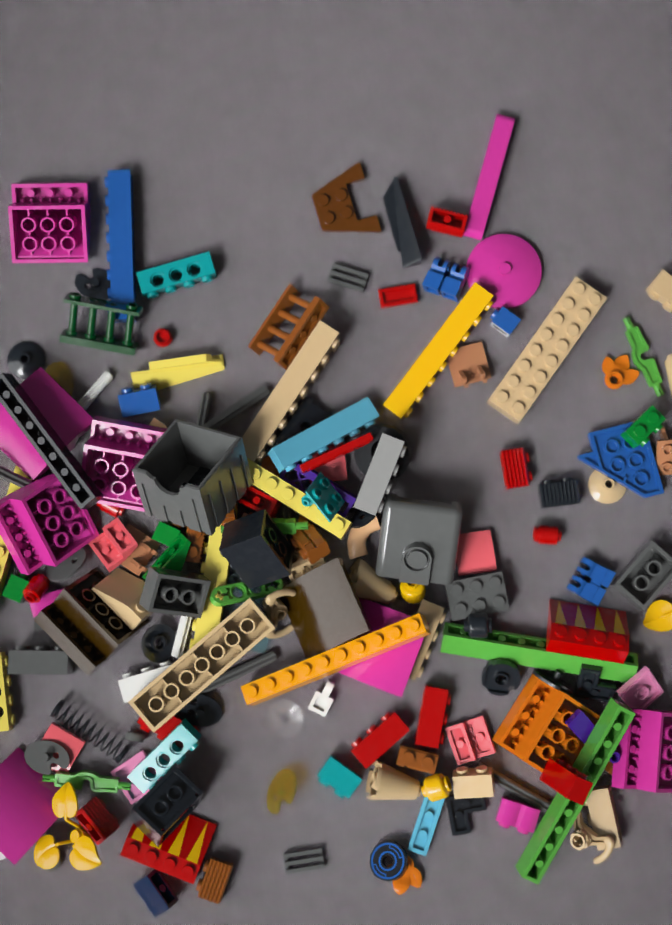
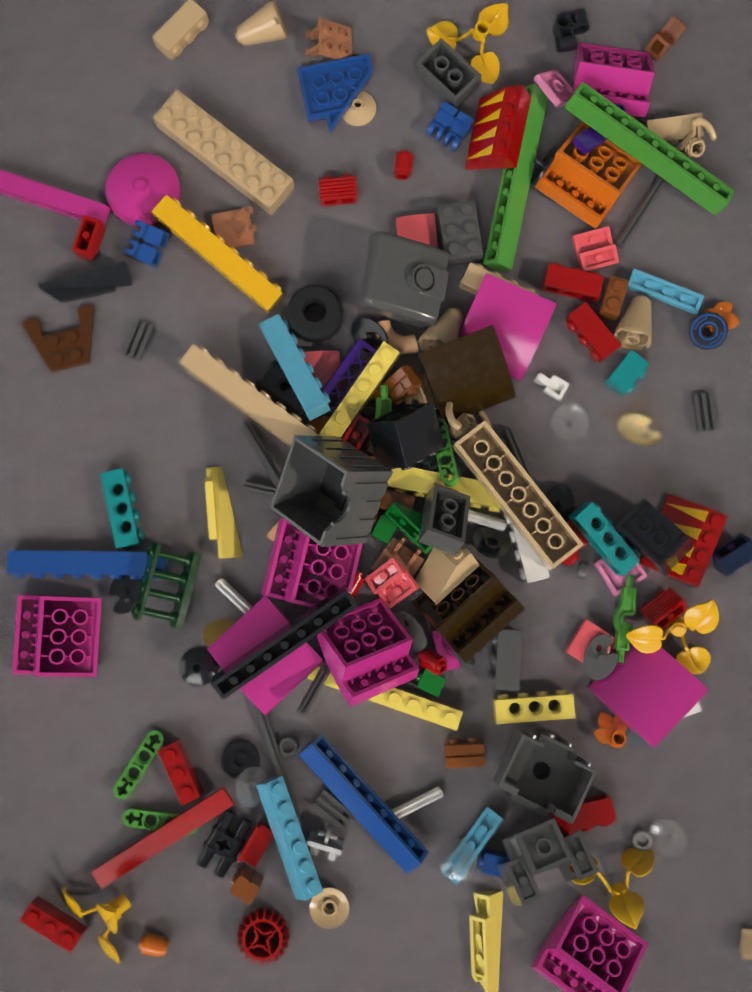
camera: 90 degrees left, 0 degrees up
black piece [50,699,130,764] -> none
blue brick [117,382,161,418] -> none
red plate [153,328,173,347] -> none
dark orange brick [196,856,234,905] -> none
light orange brick [240,613,431,706] -> none
dark orange fence [247,284,330,370] -> none
red tile [299,433,373,474] -> none
teal hinge [302,472,345,522] -> none
light grey brick [353,433,407,516] -> none
red tile [378,283,418,309] -> none
yellow head [400,582,426,604] -> none
yellow head [421,773,452,802] -> none
black tile [445,795,487,836] -> none
tan brick [452,765,495,799] -> none
black head [464,613,492,639] -> none
black plate [481,659,521,696] -> none
blue brick [490,306,521,338] -> none
dark pink brick [495,796,541,835] -> none
black brick [537,477,581,509] -> none
red brick [539,758,593,805] -> none
black tile [573,663,616,702] -> none
orange plate [602,355,639,389] -> none
green brick [620,405,666,449] -> none
bright green piece [623,316,665,397] -> none

